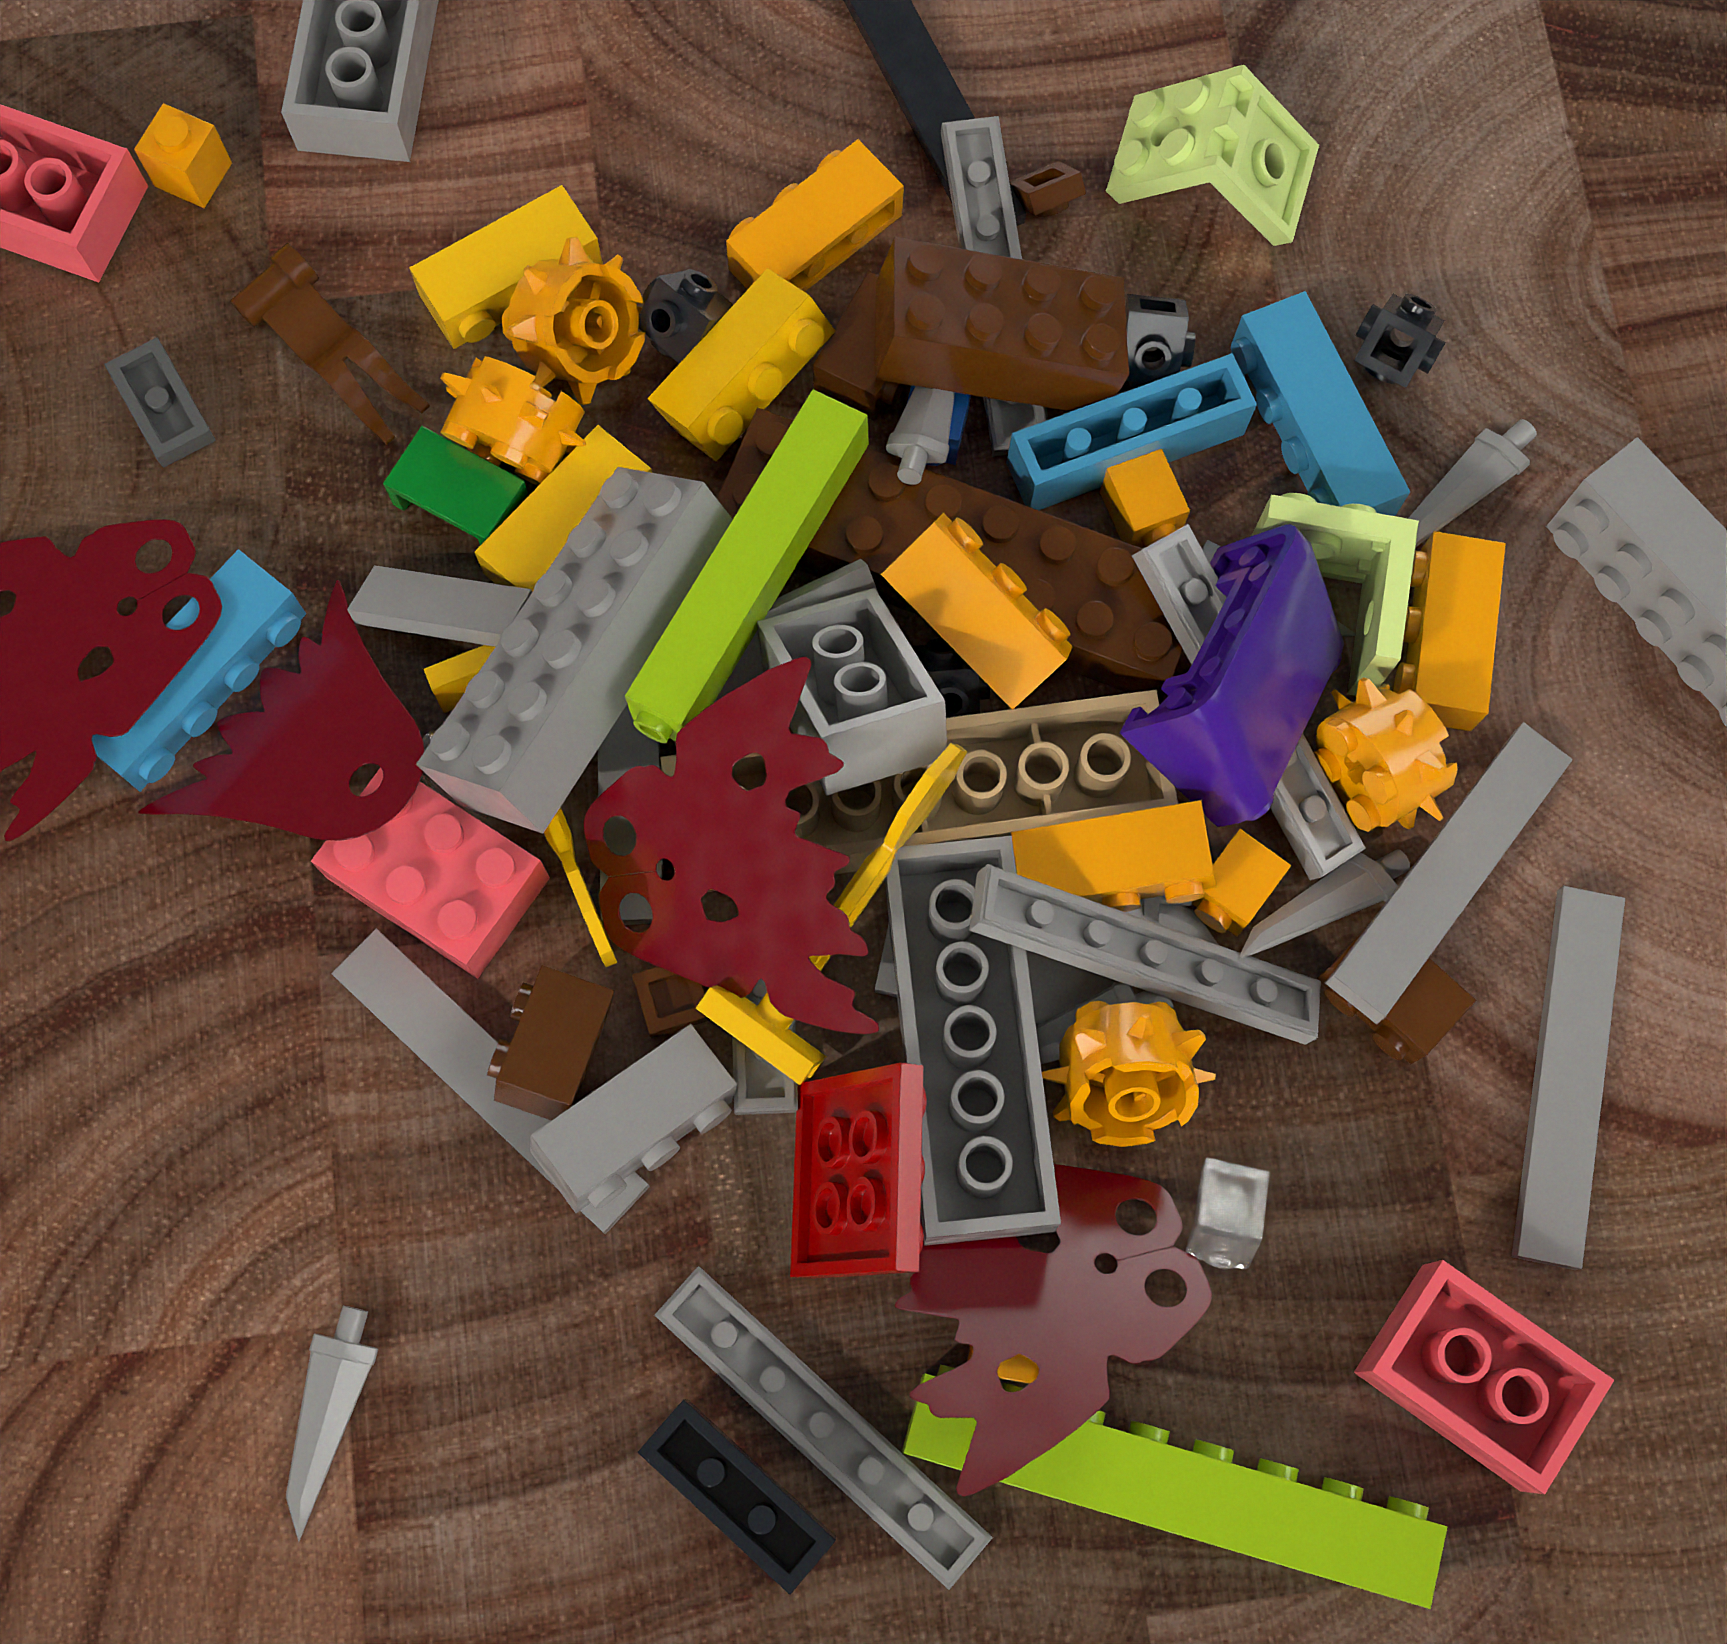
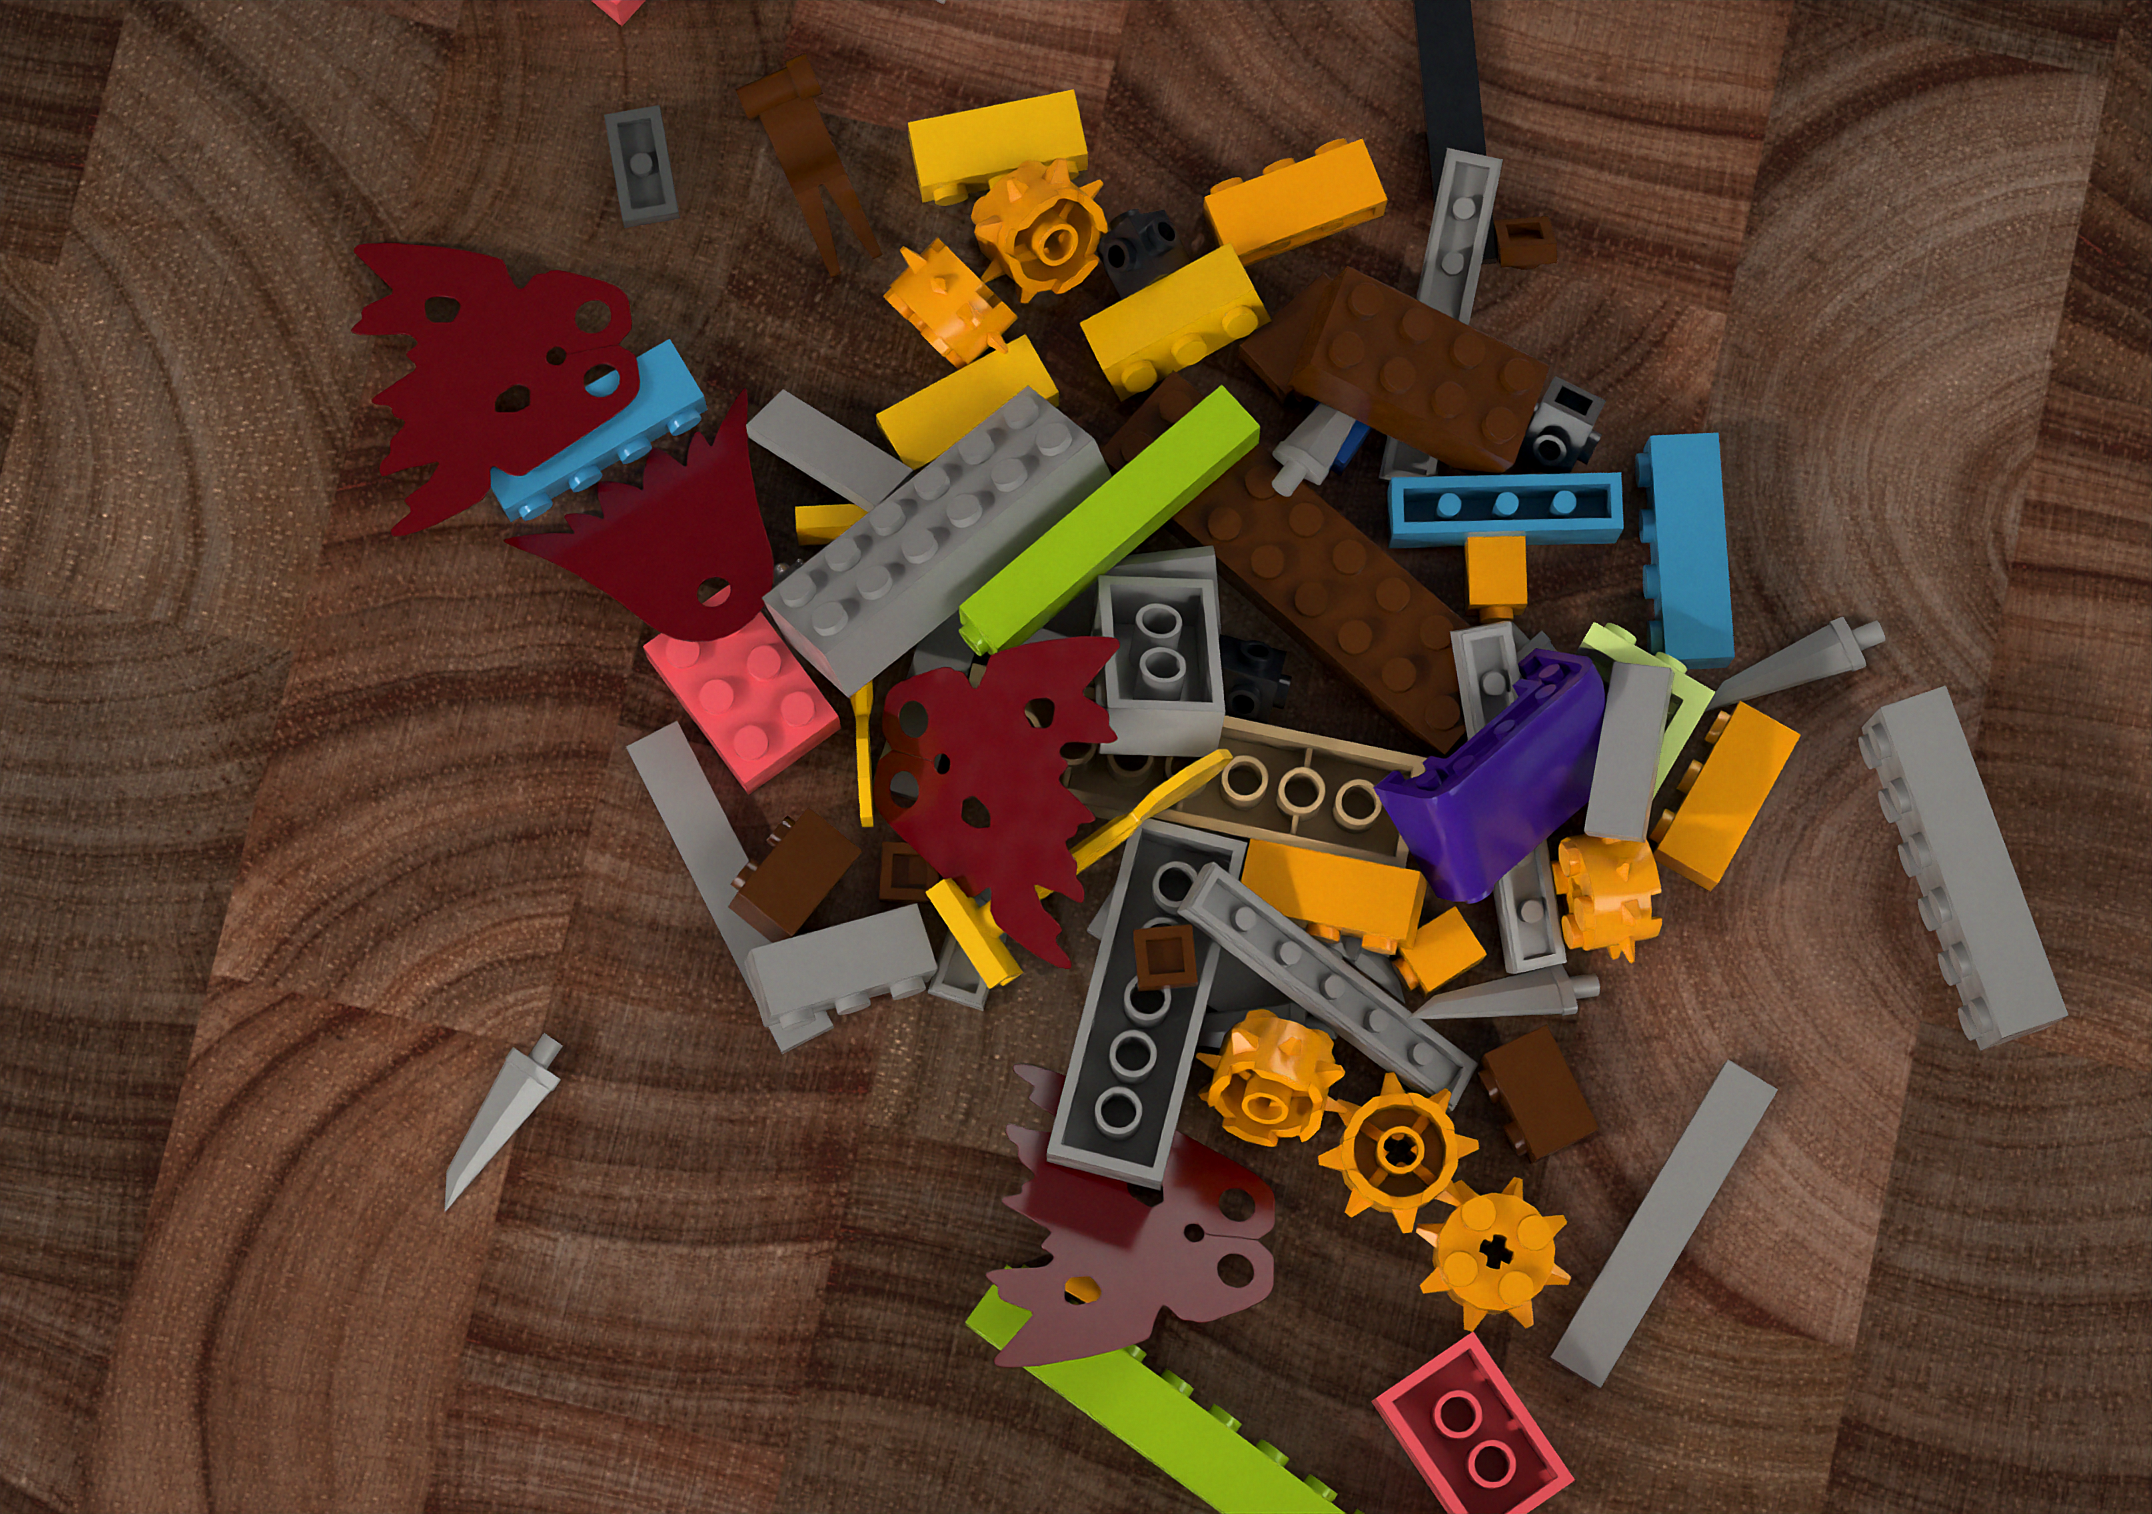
camera: 20 degrees right, 5 degrees up
green panel [383,426,529,545] -> none
black brick [637,1399,836,1595] -> none
light grey tile [654,1266,993,1590] -> none
red plate [790,1063,927,1279] -> none
light orange brick [881,513,1073,710] -> none
yellowish green bracket [1106,65,1319,246] -> none
clear bracket [1186,1158,1269,1269] -> none
light grey tile [1325,722,1573,1024] -> none
black brick [1354,293,1446,388] -> none
none -> reddish brown plate [1133,924,1198,991]
none -> light orange brick [1318,1072,1479,1233]
none -> light orange brick [1416,1177,1571,1332]
none -> light grey tile [1584,662,1674,843]

